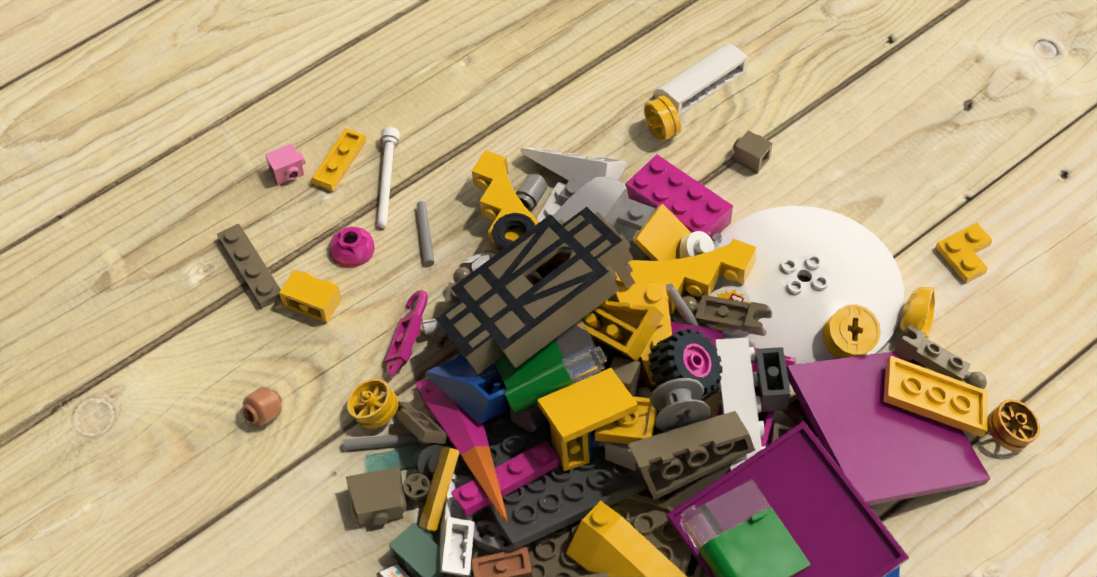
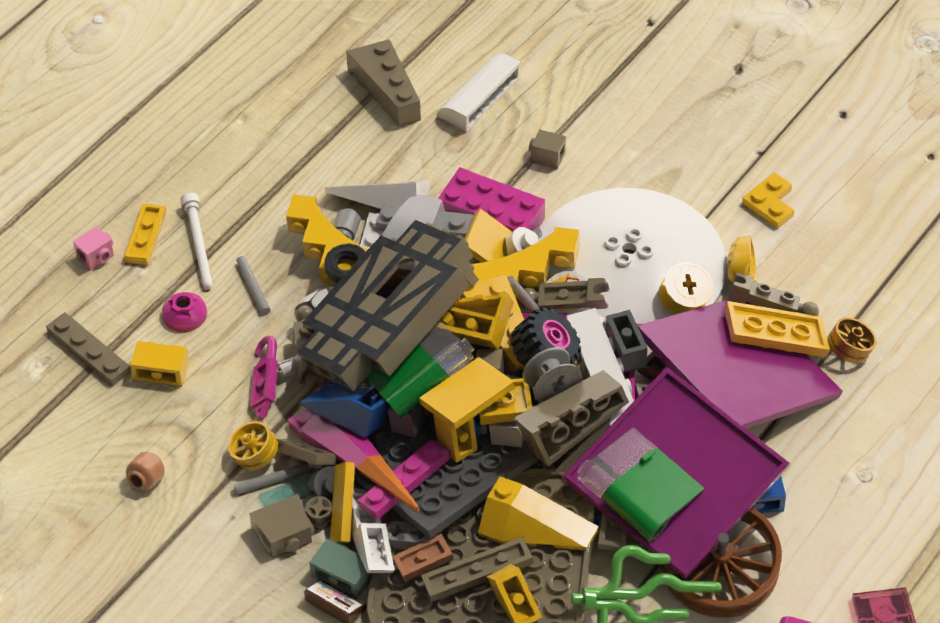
camera: 15 degrees left, 5 degrees down
yellow wheel [644,96,681,142] -> none
none -> dark tan wedge [346,39,421,126]

